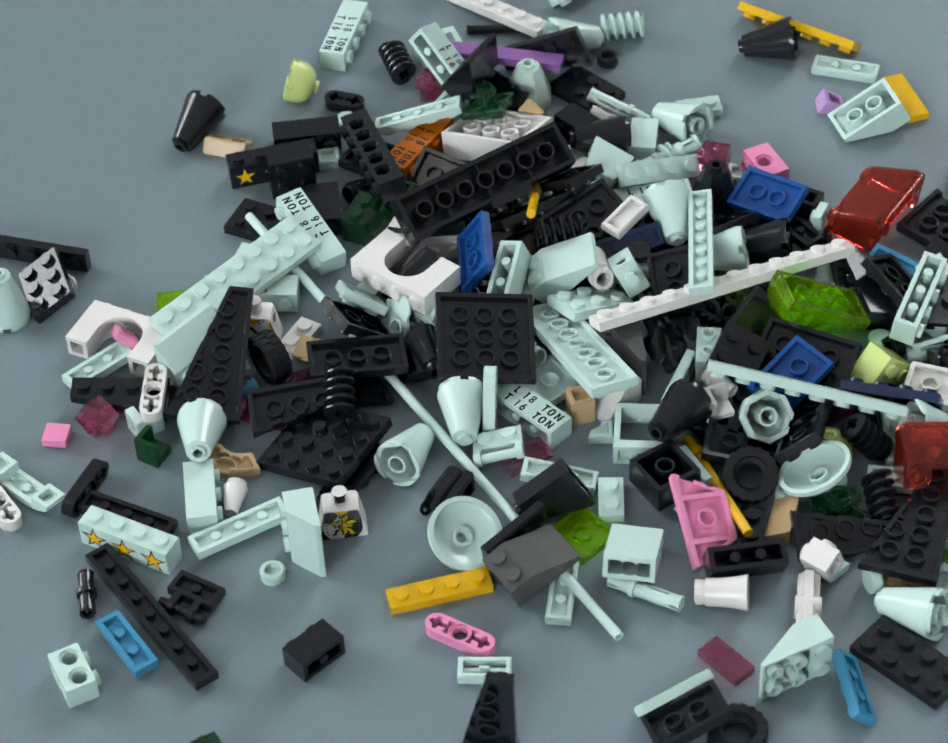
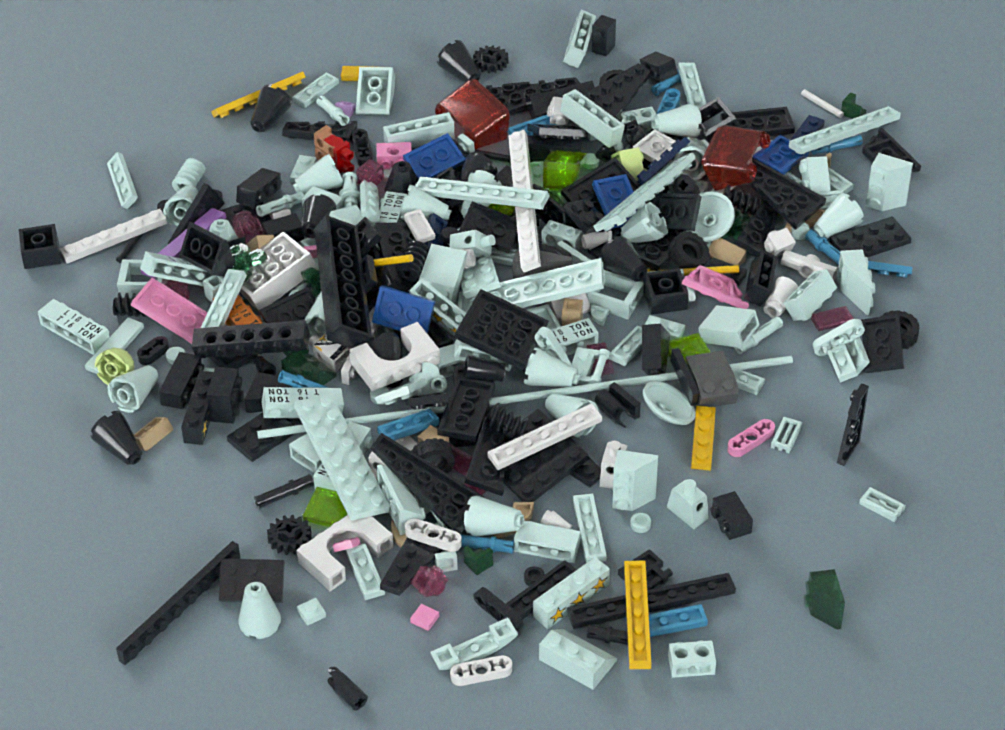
camera: 70 degrees left, 0 degrees up
none -> light aqua tile [85,318,144,374]
none -> light aqua cone [107,365,159,413]
none -> bright pink plate [131,278,208,344]
none -> clear pink tile [233,210,263,244]
none -> black brick [236,168,282,208]
none -> black pin [254,474,314,509]
none -> black gear [267,515,312,555]
none -> dark azure pin [278,370,329,388]
none -> black wing [282,121,357,143]
none -> light aqua plate [297,598,326,626]
none -> hips [314,125,355,173]
none -> light aqua pin [316,96,350,126]
none -> black beam [352,129,373,167]
none -> dark azure plate [377,408,439,441]
none -> light aqua brick [383,112,455,148]
none -> dark azure pin [460,534,514,554]
none -> white plate [488,403,602,470]
none -> black tile [524,566,545,586]
none -> light aqua slope [539,629,617,690]
none -> yellow plate [624,561,651,669]
none -> light aqua torso [667,479,709,529]
none -> light aqua brick [783,269,837,321]
none -> dark azure pin [805,230,840,265]
none -> light aqua beam [813,319,865,356]
none -> light aqua plate [827,344,858,383]

